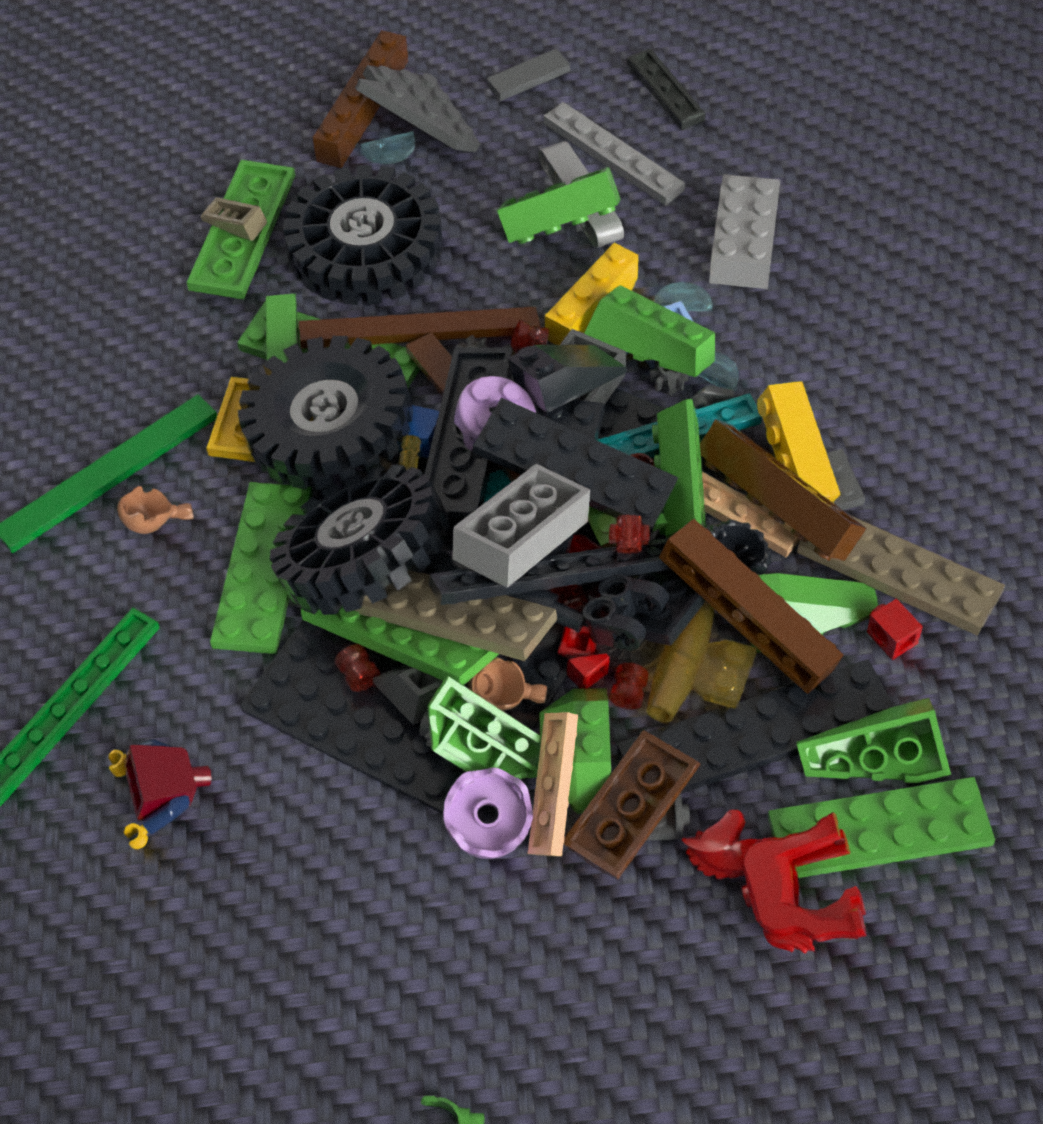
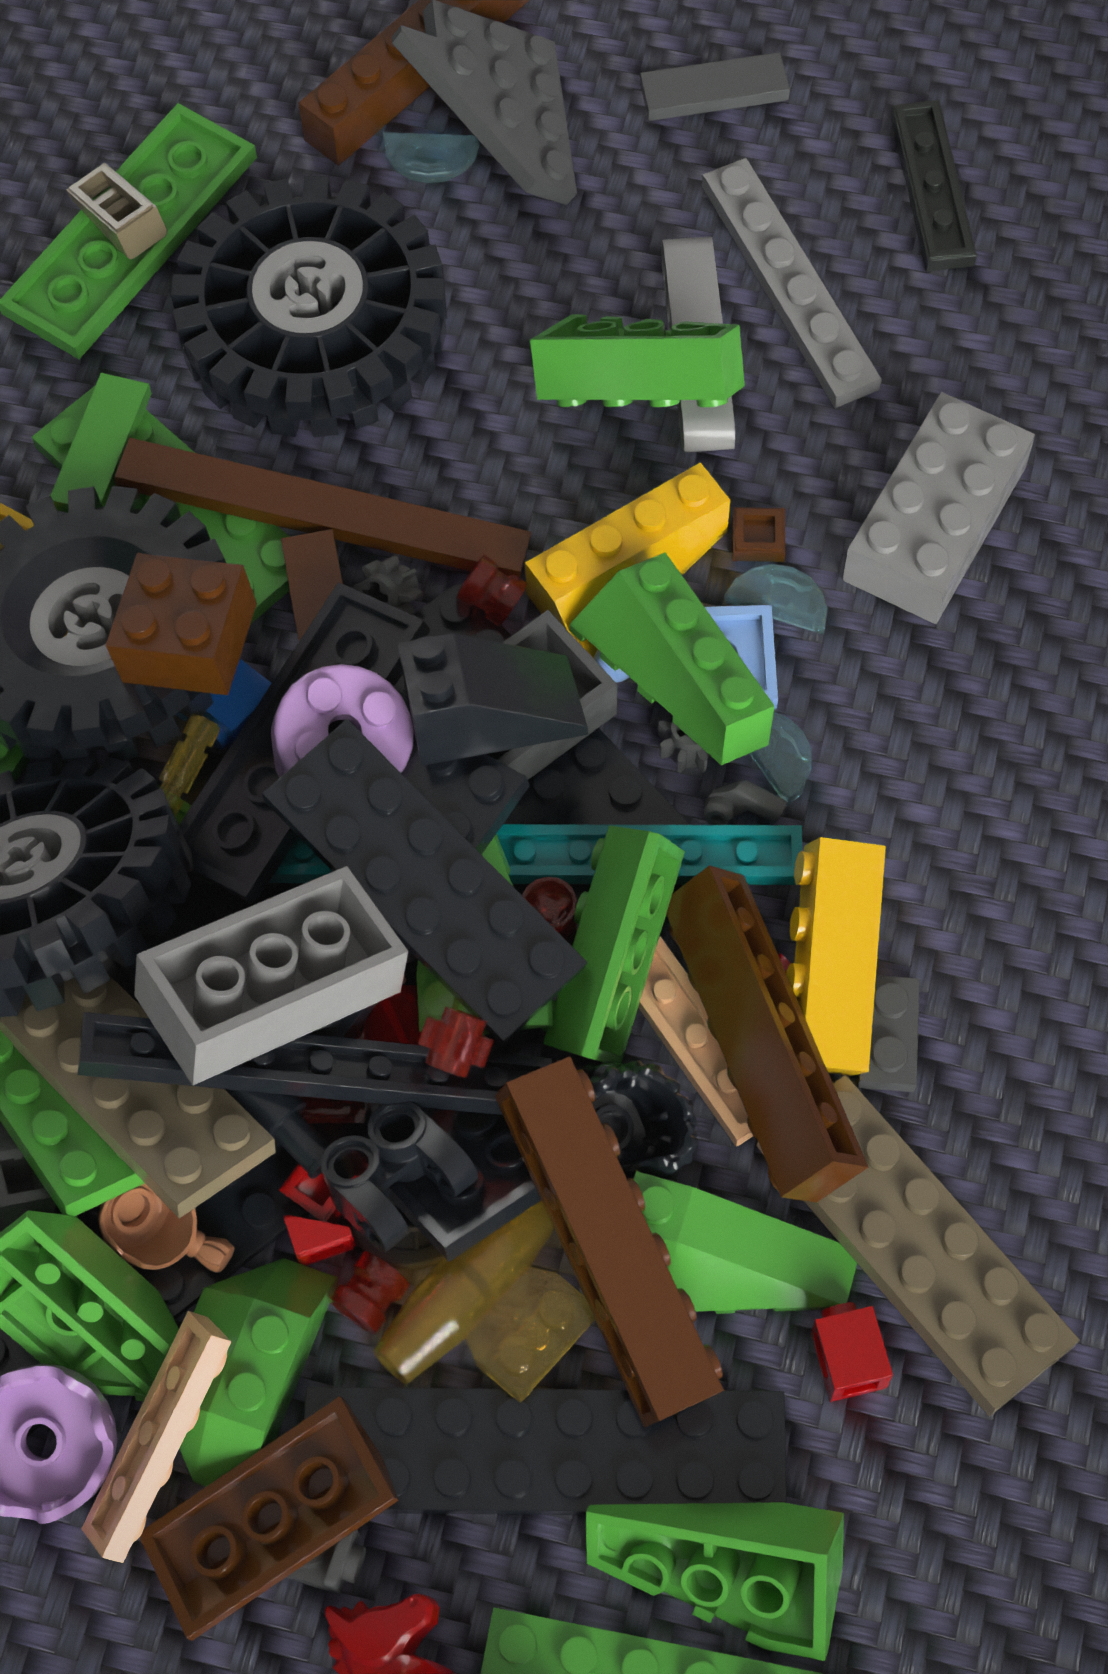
camera: 20 degrees right, 10 degrees up
none -> reddish brown brick [105,553,257,695]
none -> reddish brown tile [732,507,785,562]

